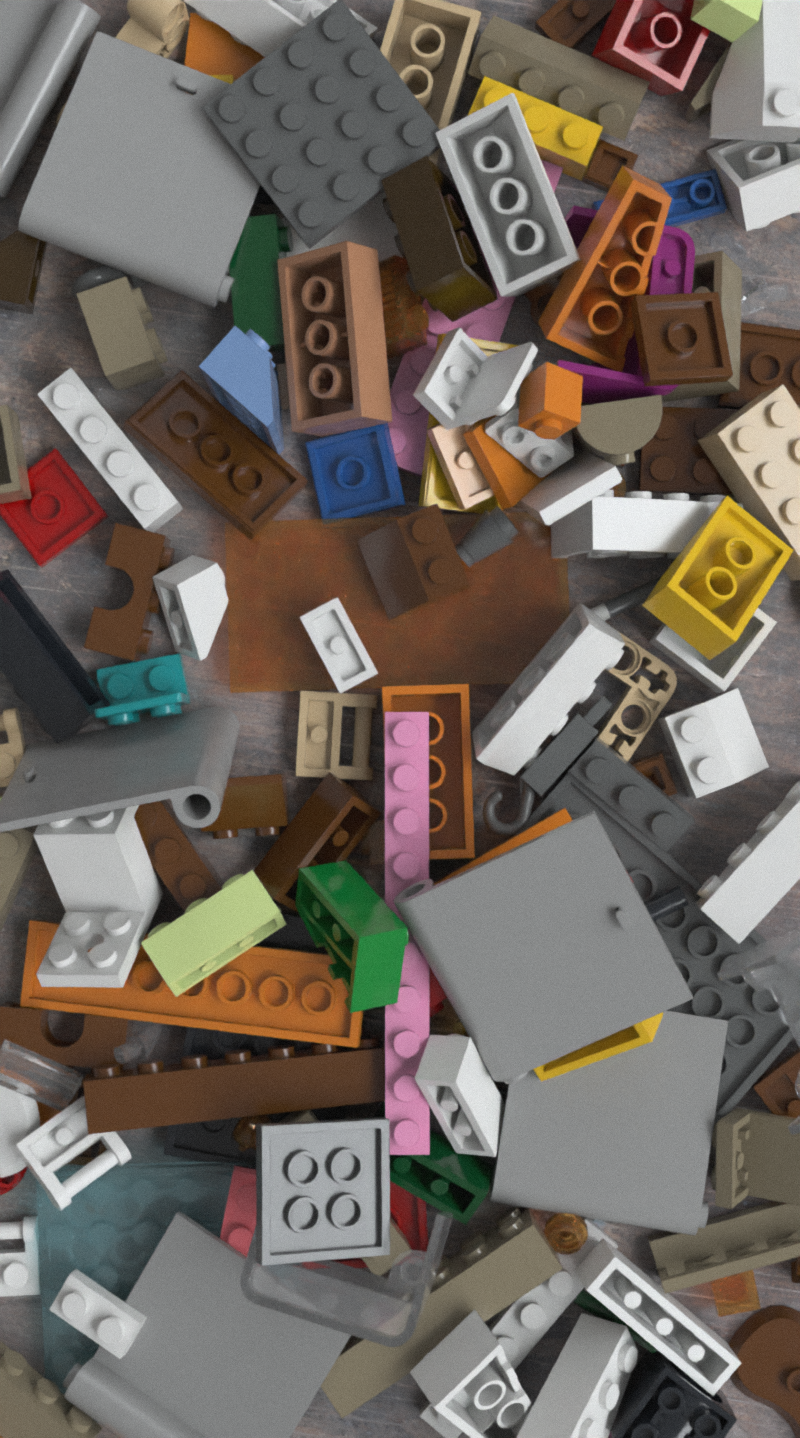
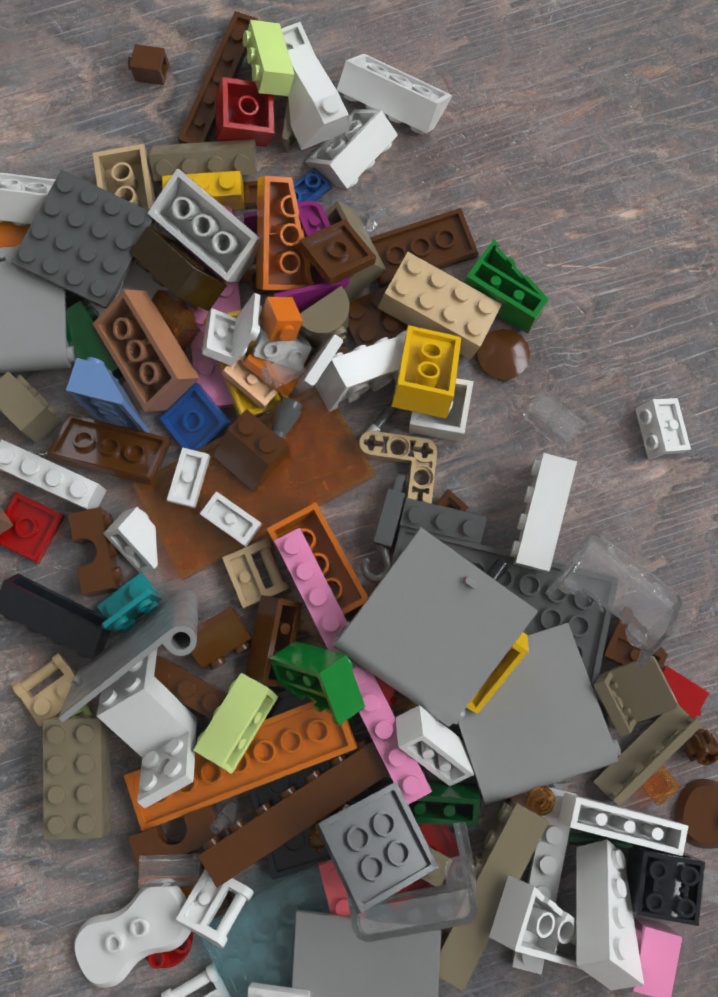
camera: 20 degrees left, 10 degrees down
white slope [472,602,625,775] -> none
white slope [658,688,769,799] -> none
none -> white plate [167,448,210,508]
none -> clear brick [260,348,307,388]

